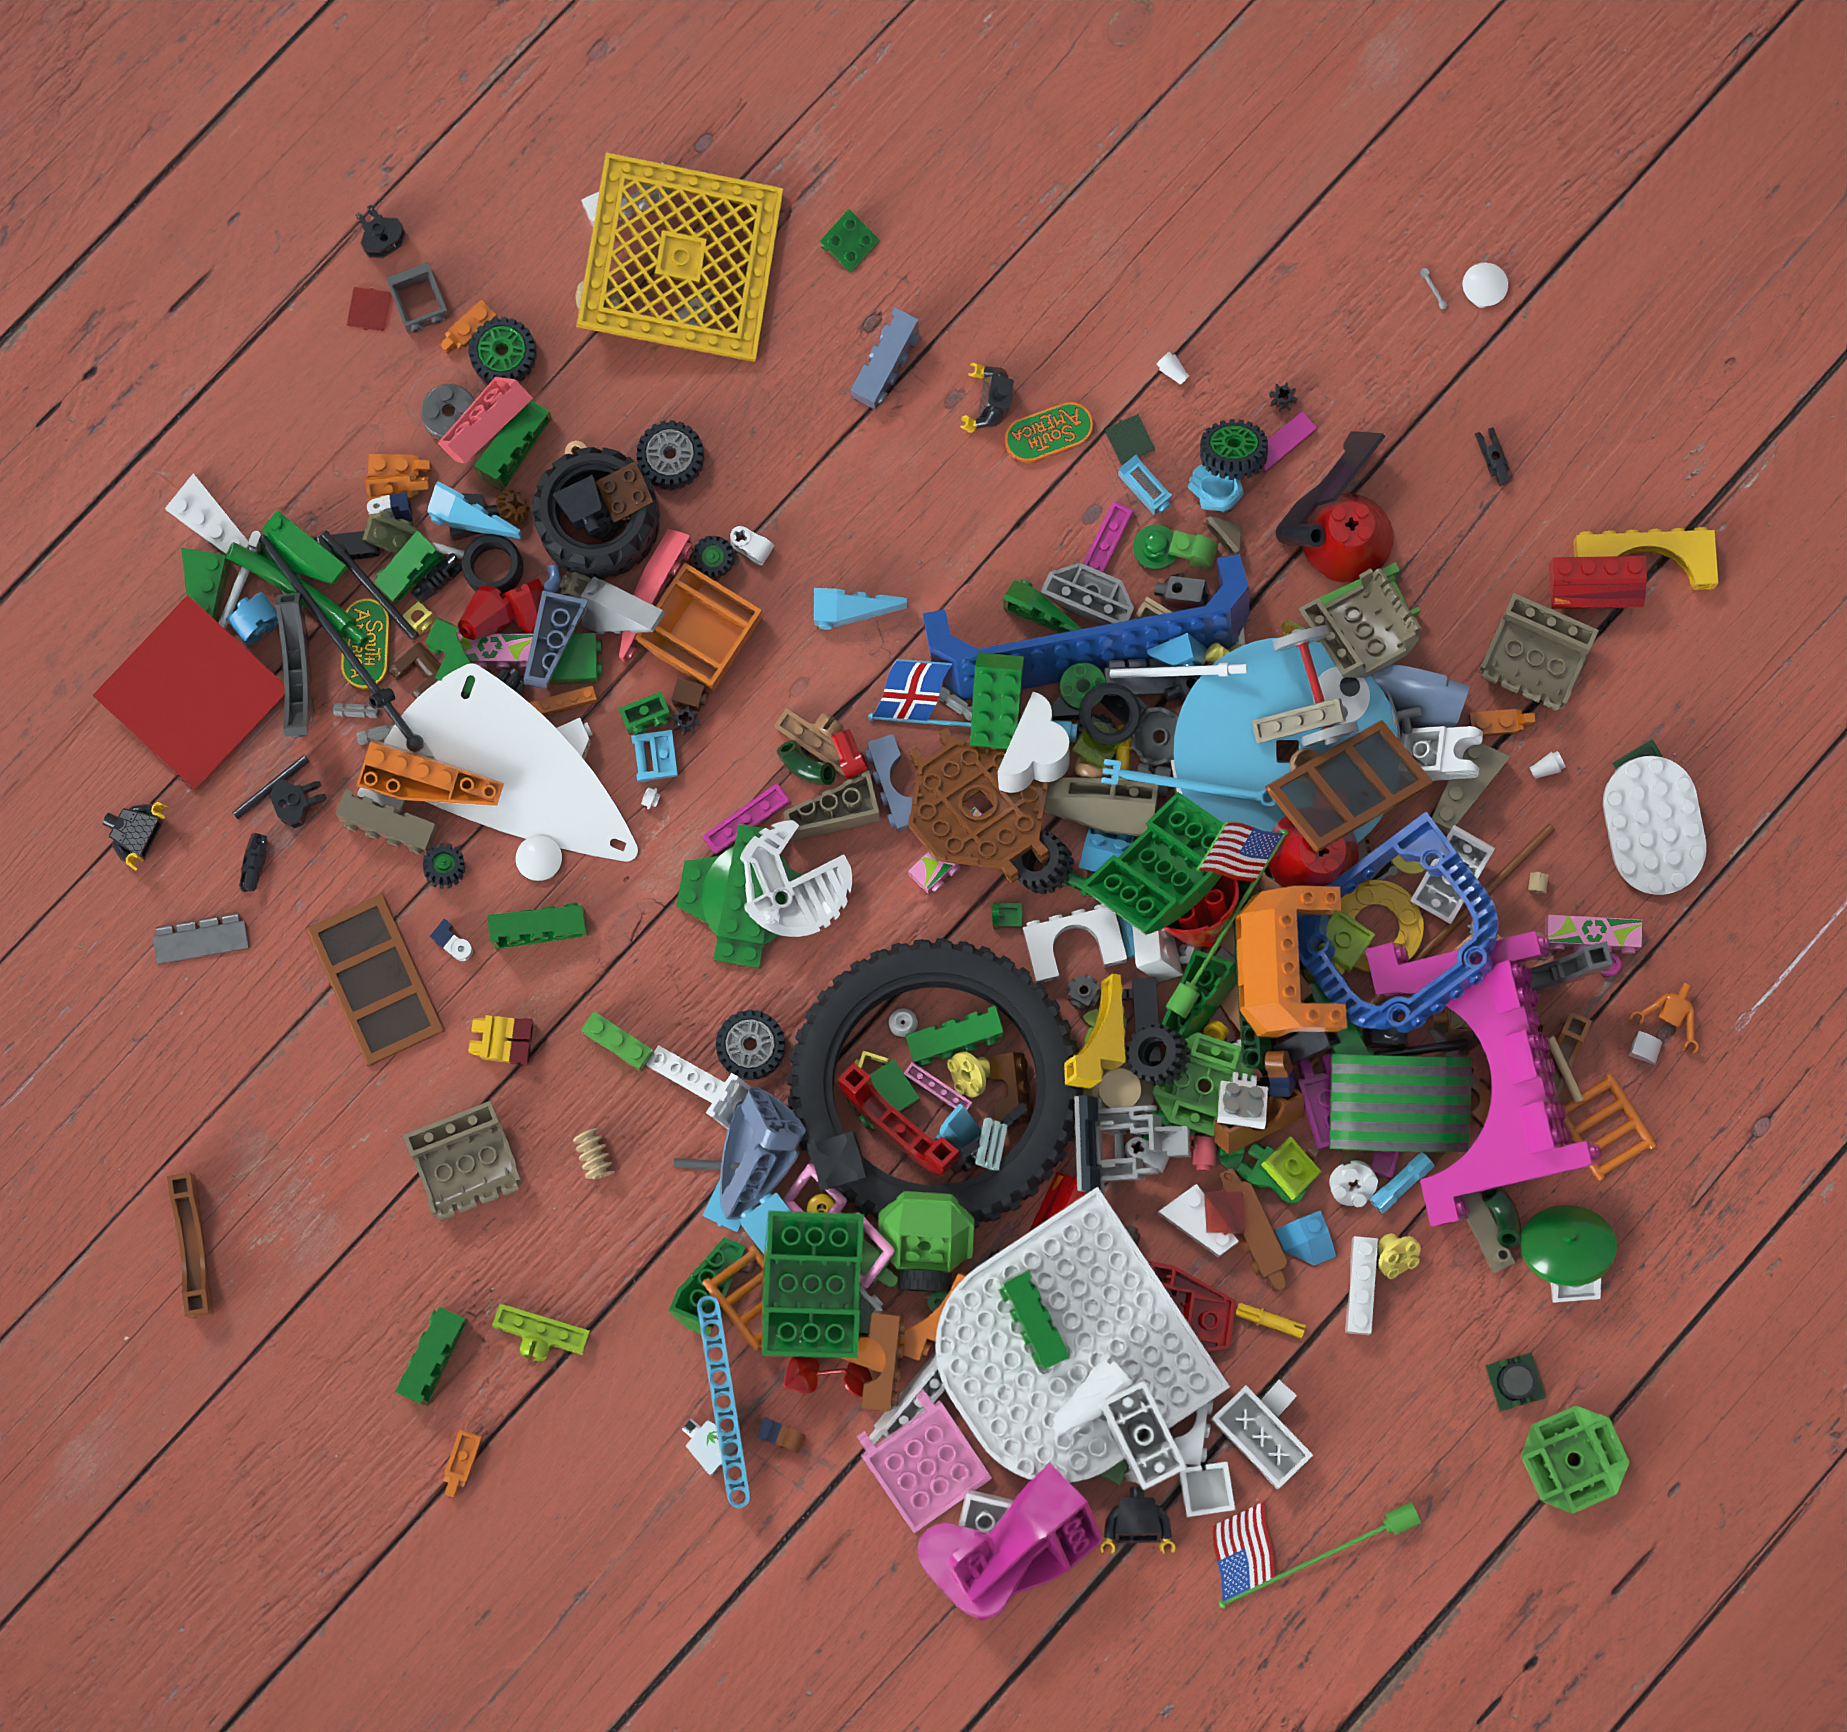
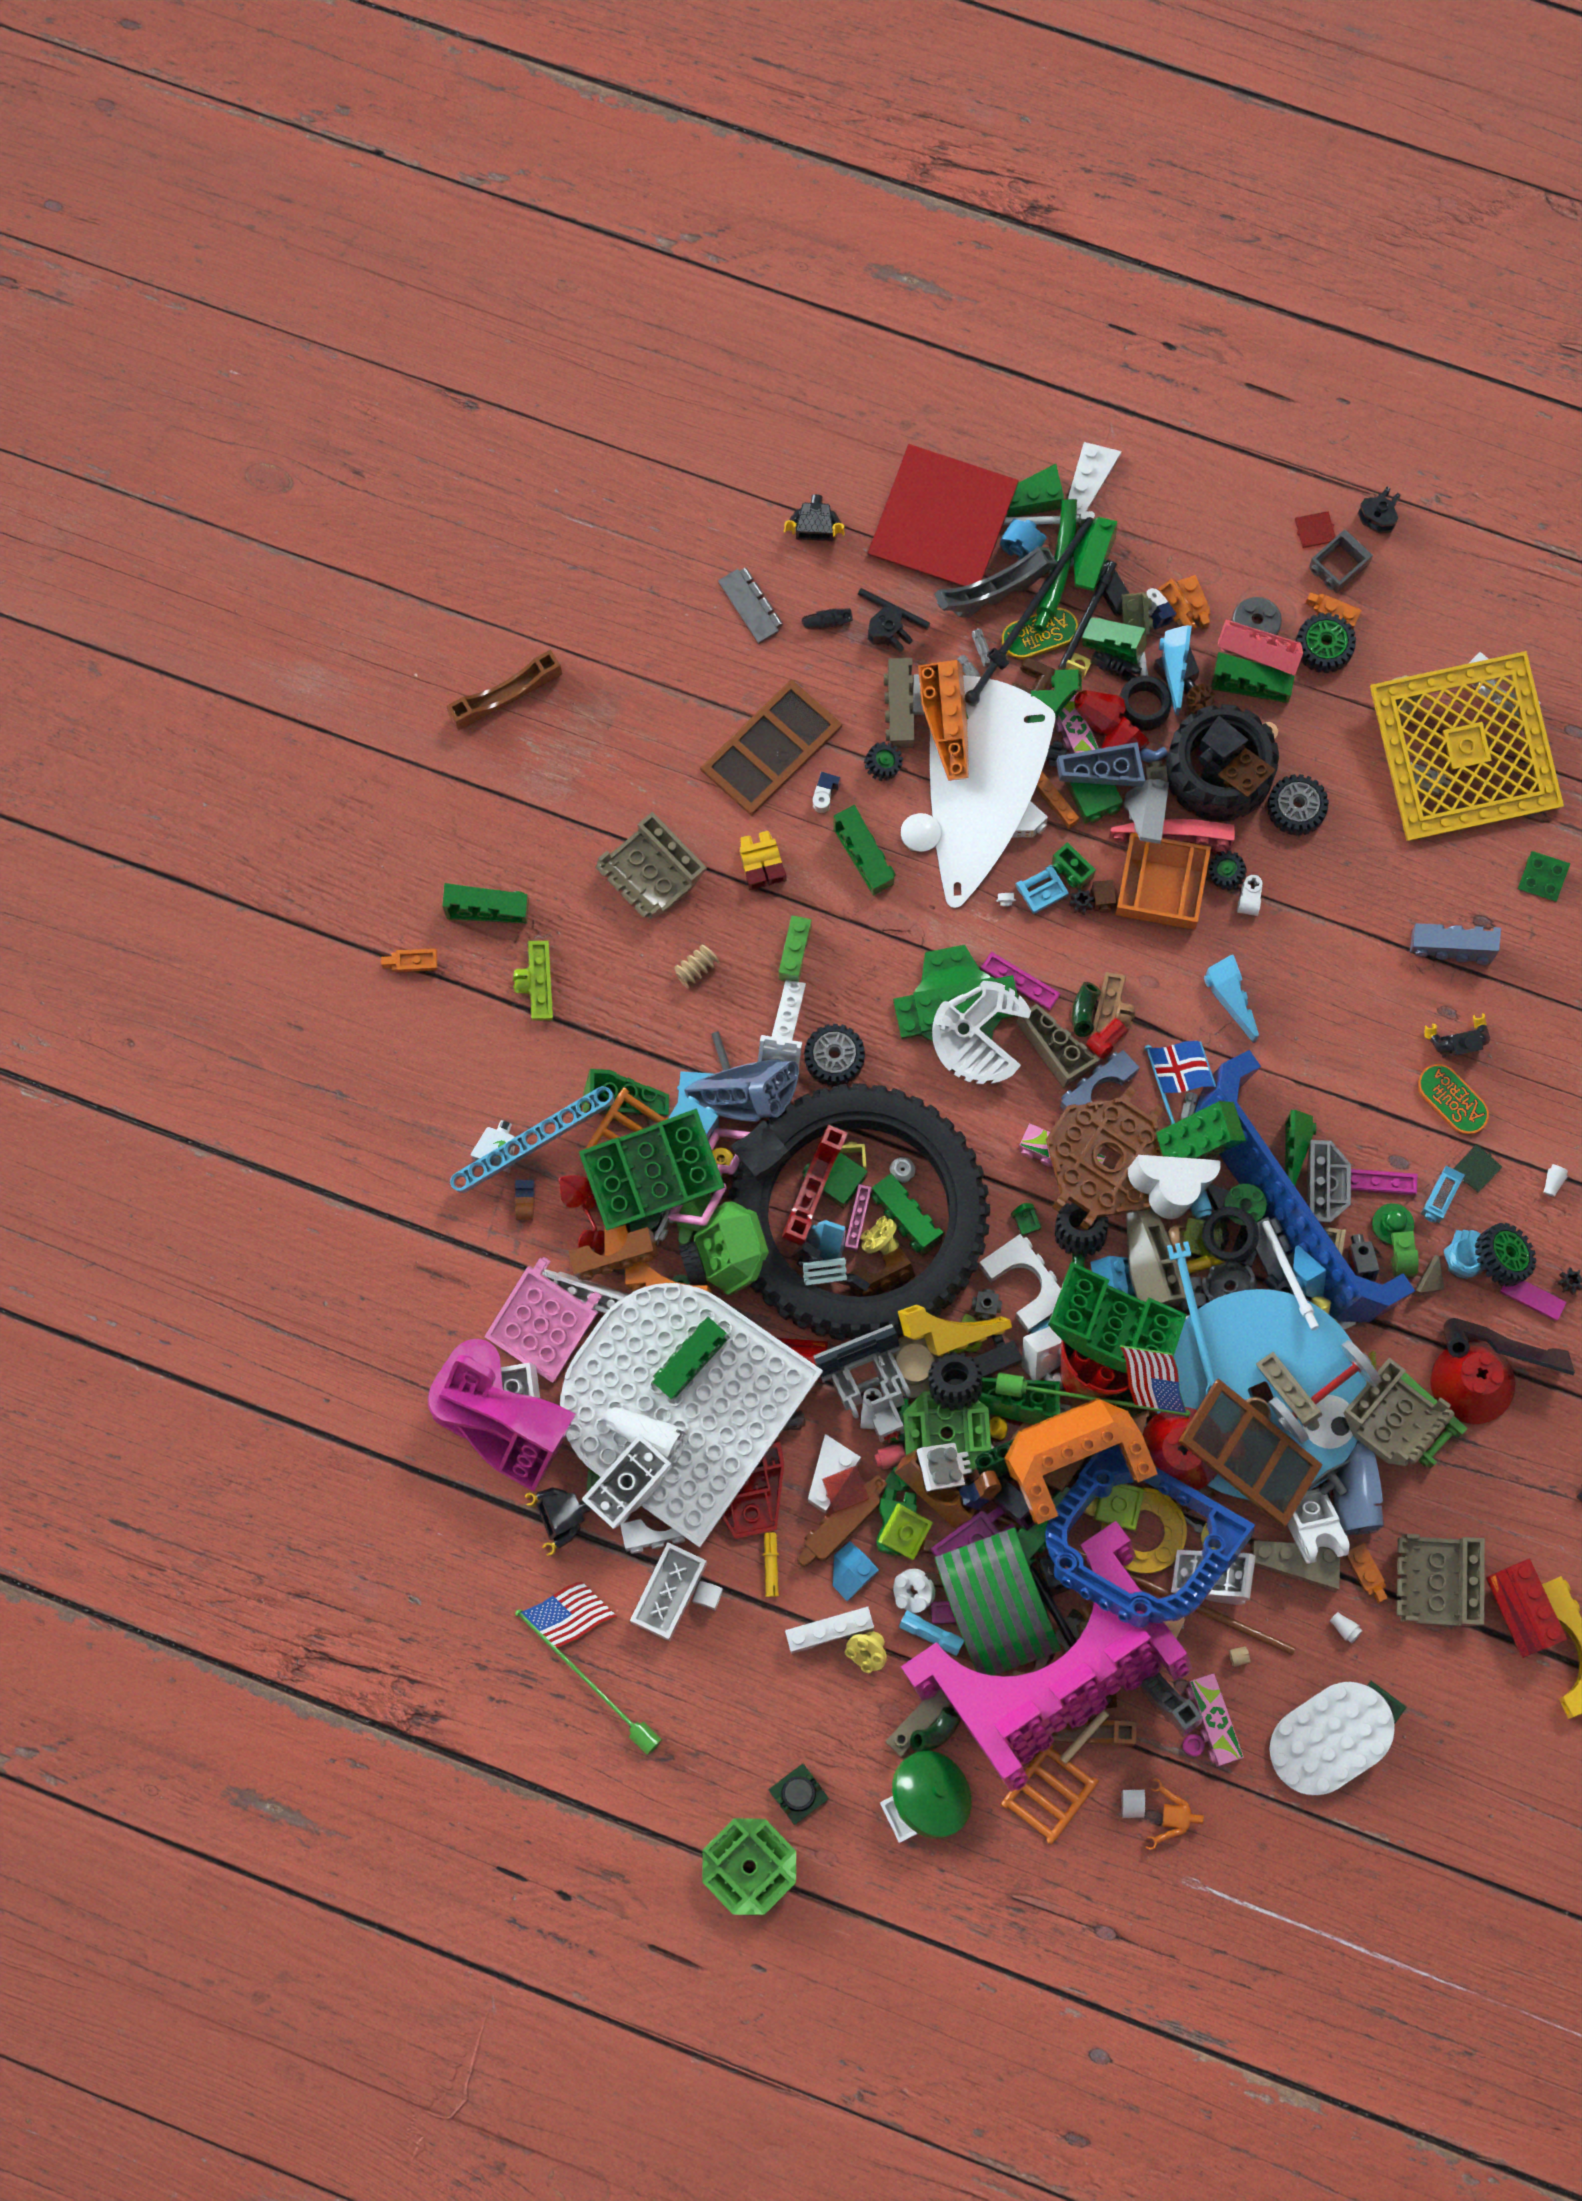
camera: 65 degrees right, 5 degrees down
white piece [1179,1462,1235,1518] -> none

